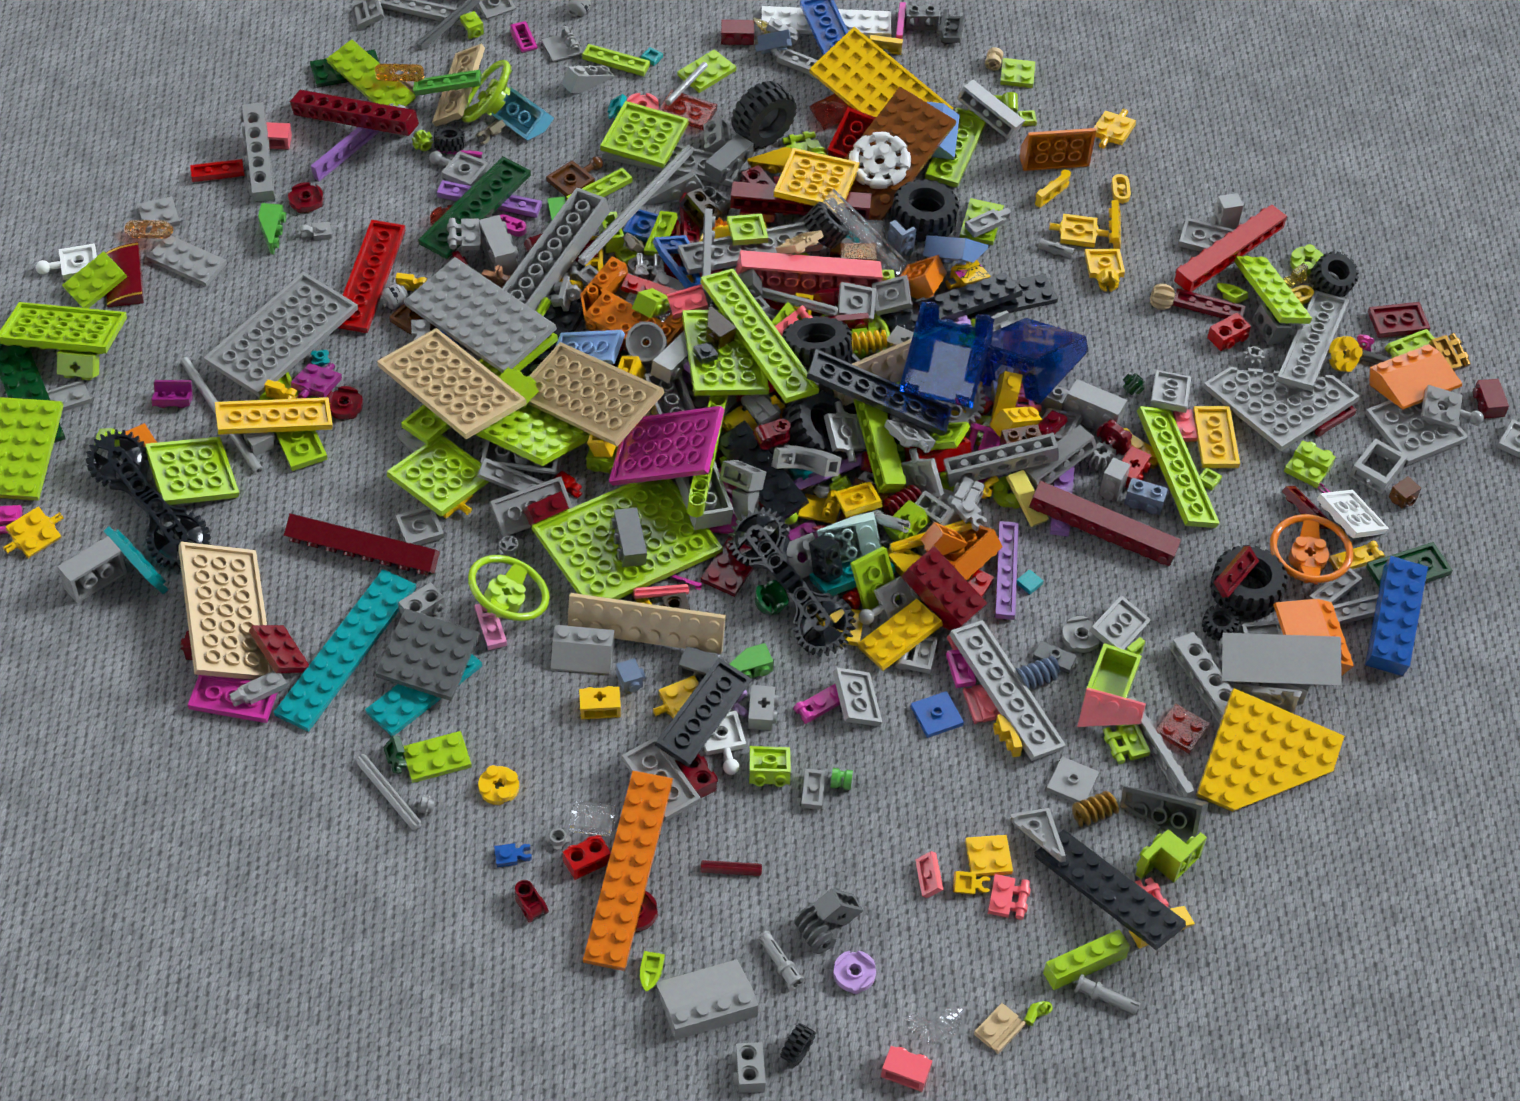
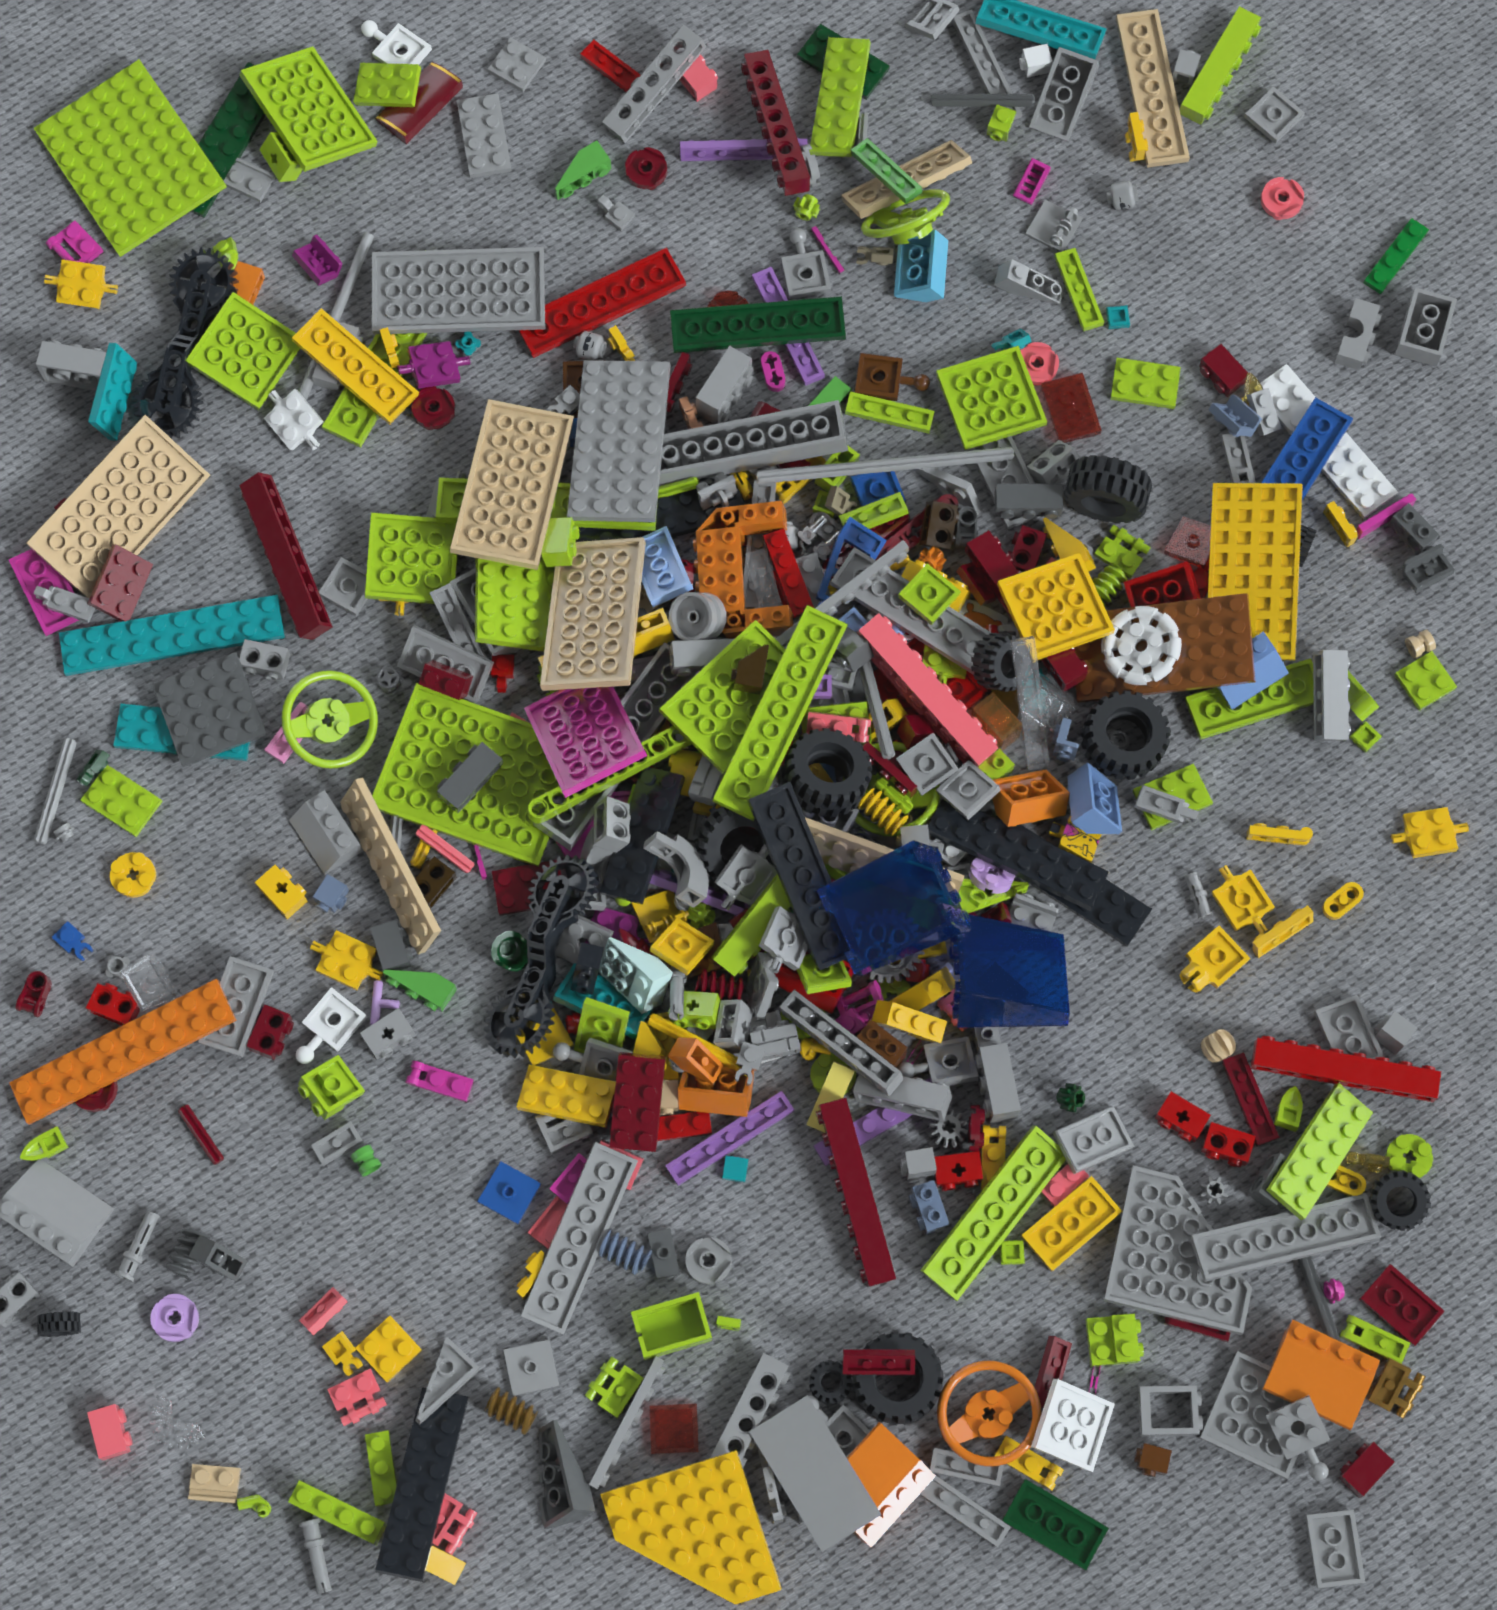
camera: 55 degrees right, 20 degrees up
clear orange beam [124,220,173,239] -> none
clear orange beam [375,64,424,82] -> none
black tyre [434,126,465,153] -> none
light grey plate [447,218,480,250] -> none
lime brick [632,288,670,318] -> none
black plate [655,658,752,768] -> none
light grey bar [665,62,708,105] -> none
coral plate [667,284,709,319] -> none
black plate [693,342,718,364] -> none
dark red piece [753,419,790,450] -> none
tan plate [775,230,824,254] -> none
light grey plate [833,667,882,726] -> none
orange slope [1019,128,1096,171] -> none
dark red plate [1038,410,1068,435] -> none
coral wing [1077,688,1146,727] -> none
light grey plate [1089,595,1151,650] -> none
lime bracket [1135,829,1207,882] -> none
yellow plate [1328,336,1363,372] -> none
blue brick [1365,556,1428,676] -> none
none -> white plate [264,389,324,450]
none -> lime plate [365,1430,397,1507]
none -> red brick [1155,1091,1211,1142]

